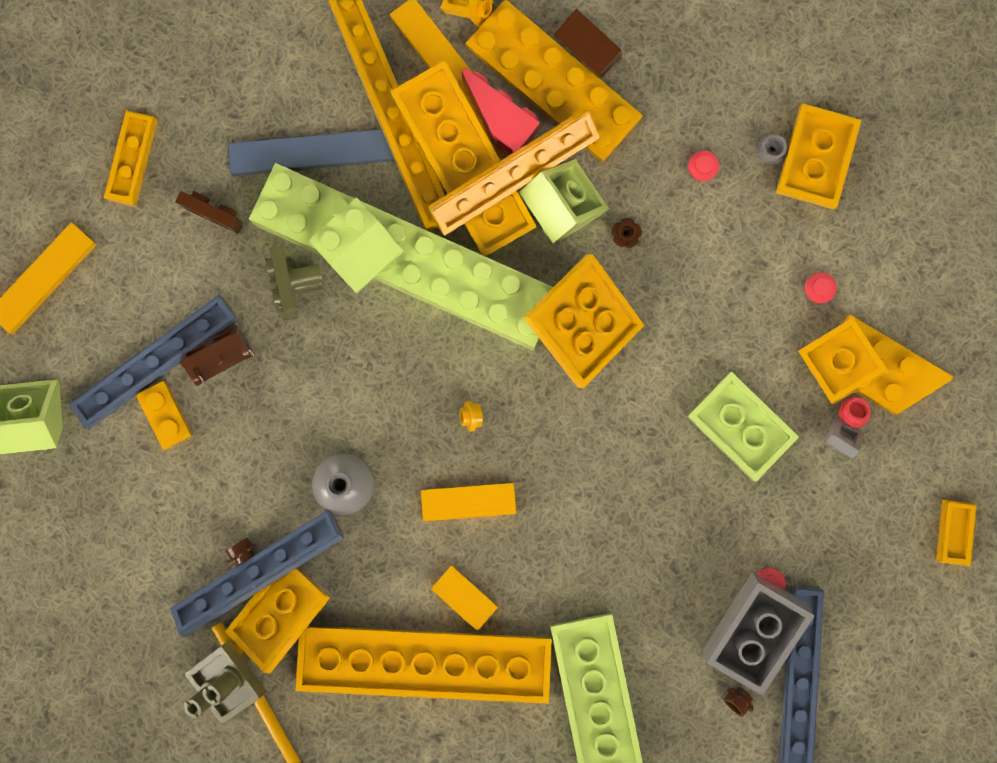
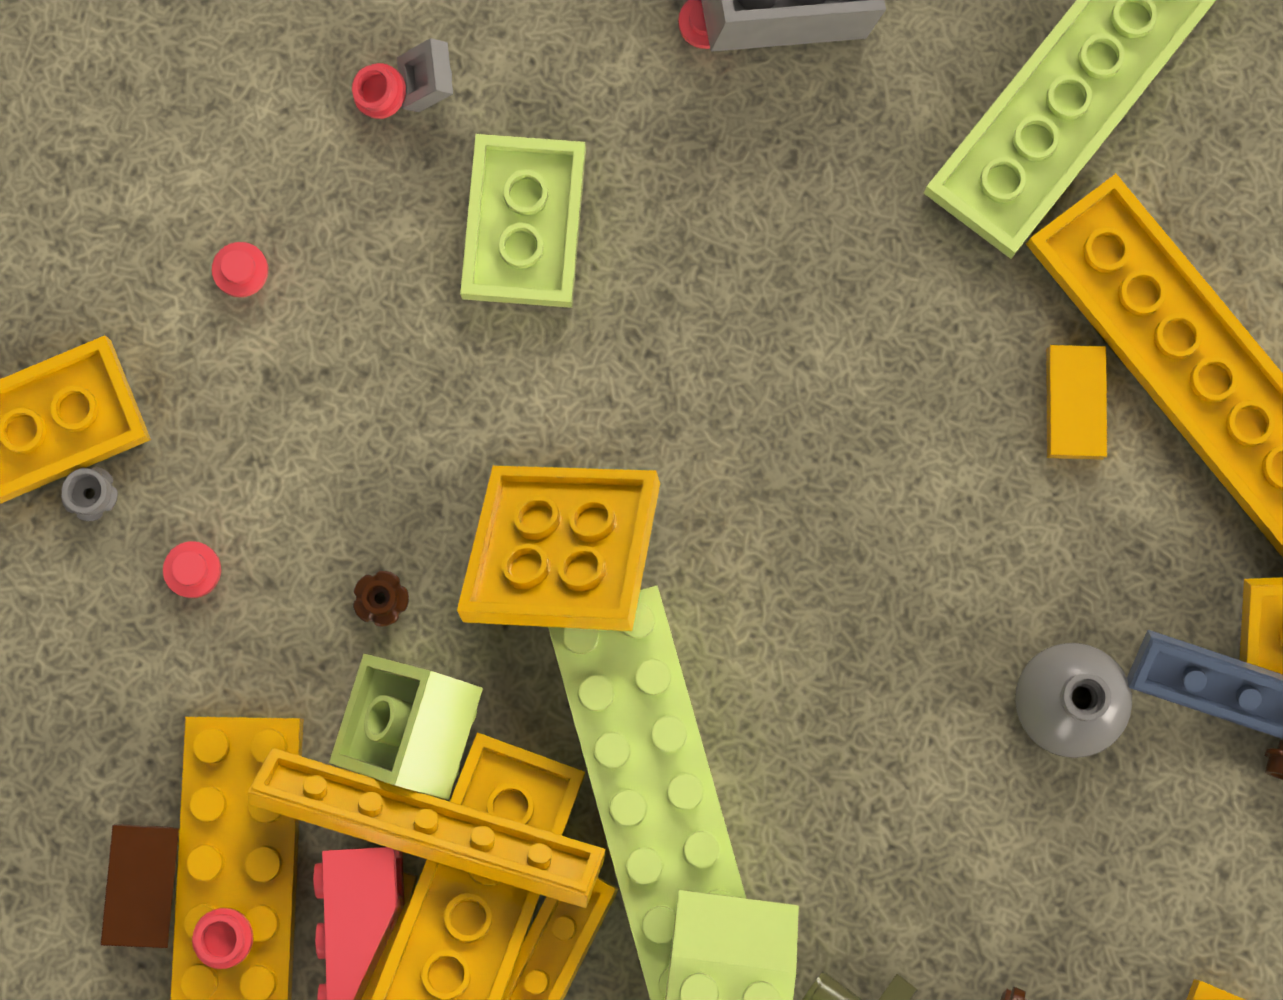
camera: 130 degrees left, 5 degrees down
yellow tile [421,483,516,521] -> none
yellow plate [459,400,483,432] -> none
yellow plate [798,317,889,404] -> none
yellow wing [845,315,953,415] -> none
none -> coral plate [192,908,253,969]

